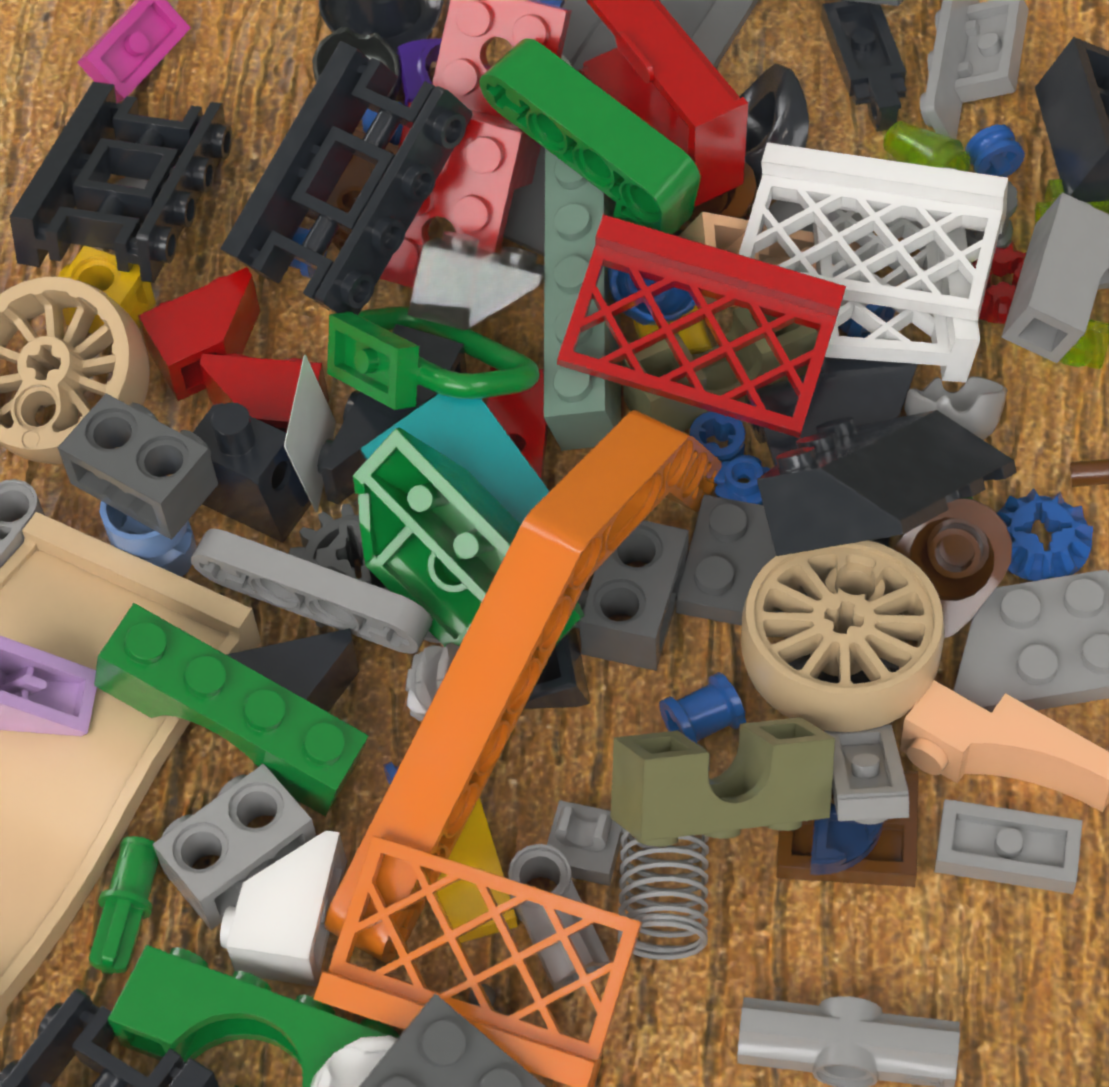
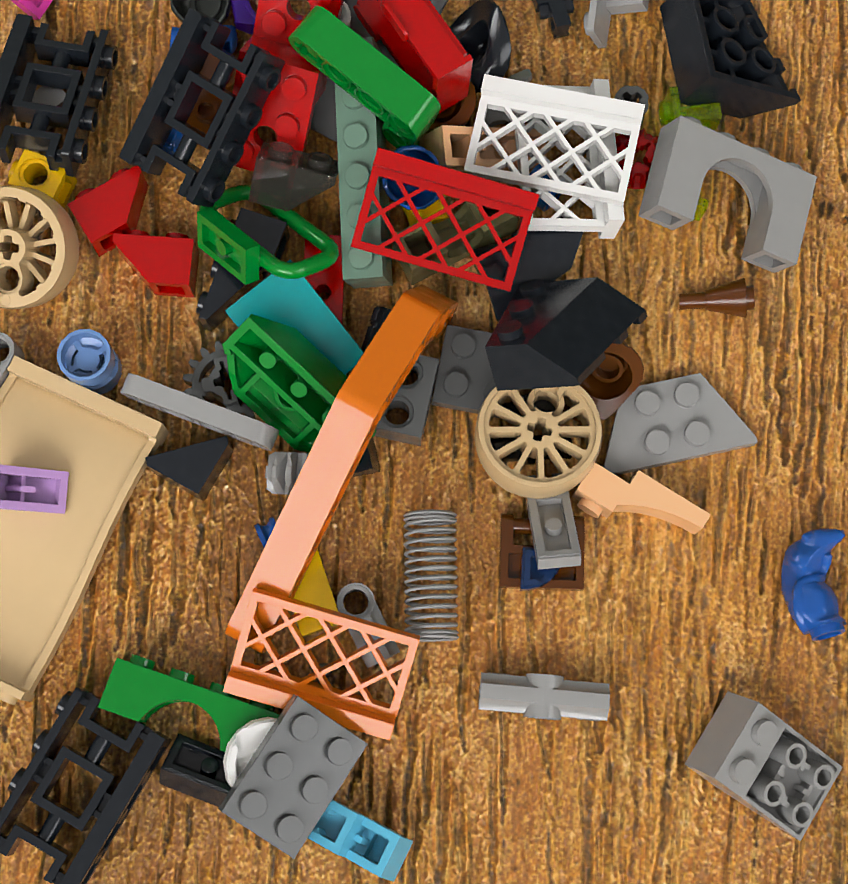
camera: 10 degrees left, 20 degrees up
dark grey brick [57,393,218,540] -> none
green axle [88,836,159,975] -> none
green arch [94,603,369,817] -> none
light grey brick [152,764,317,930] -> none
black torso [193,403,311,543] -> none
white slope [220,830,347,986] -> none
white sticker [284,355,336,512] -> none
light grey tile [547,800,623,886] -> none
olive arch [610,717,835,847] -> none
blue bush [659,672,746,743] -> none
blue bush [690,411,745,463] -> none
blue plate [714,455,770,505] -> none
clear neon green cone [883,121,970,172] -> none
light grey hair [904,376,1008,440] -> none
light grey plate [934,799,1083,894] -> none
blue bush [965,125,1025,177] -> none
blue gear [996,488,1093,581] -> none

